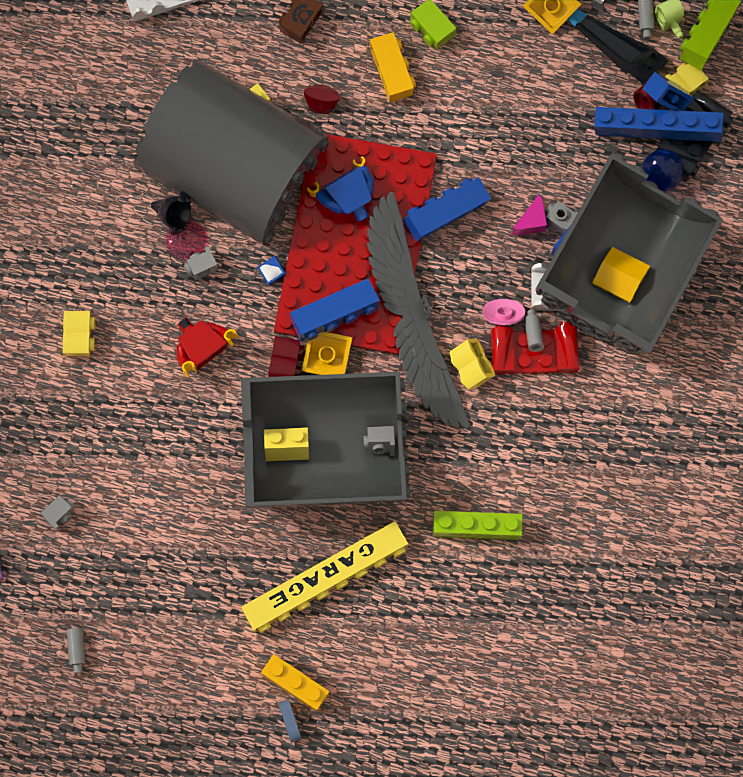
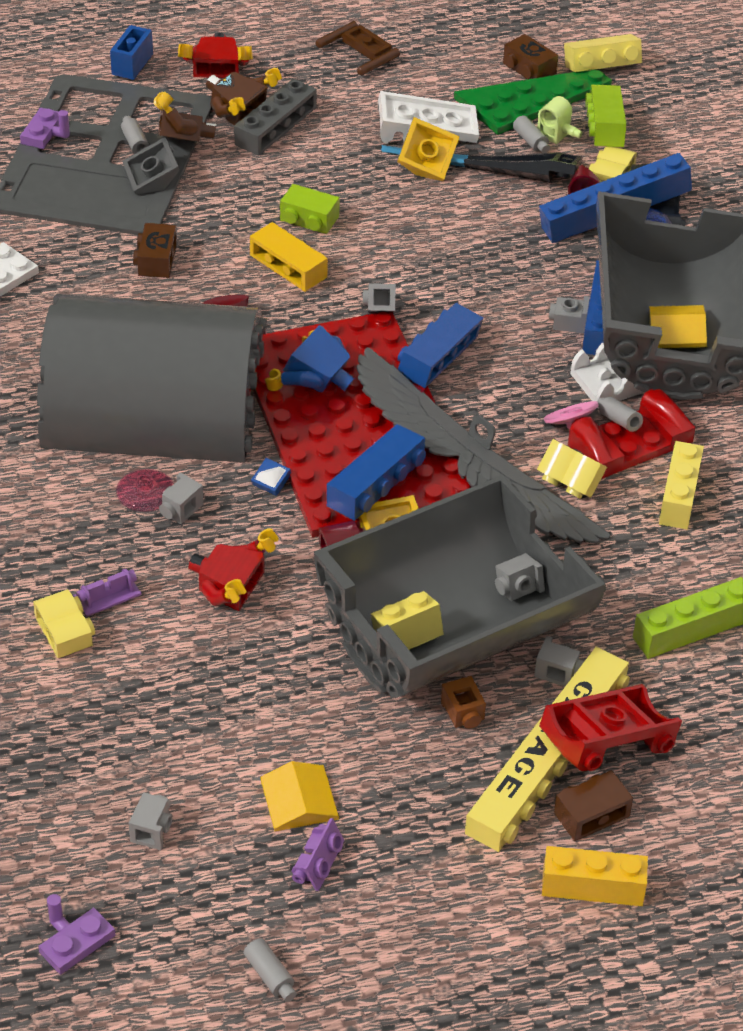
camera: 25 degrees left, 30 degrees down
black hat [151,191,191,235] -> none
sand blue beam [278,699,301,743] -> none
dark pink slope [512,195,547,236] -> none
blue brick [642,72,694,111] -> none
none -> medium lavender hinge [73,569,142,617]
none -> yellow slope [260,761,339,832]
none -> medium lavender hinge [292,818,344,891]
none -> light grey brick [363,283,396,313]
none -> dark orange brick [441,676,486,729]
none -> light grey brick [534,636,584,686]
none -> red piece [539,684,682,771]
none -> reddish brown brick [554,770,633,842]
none -> light yellow brick [659,441,704,530]

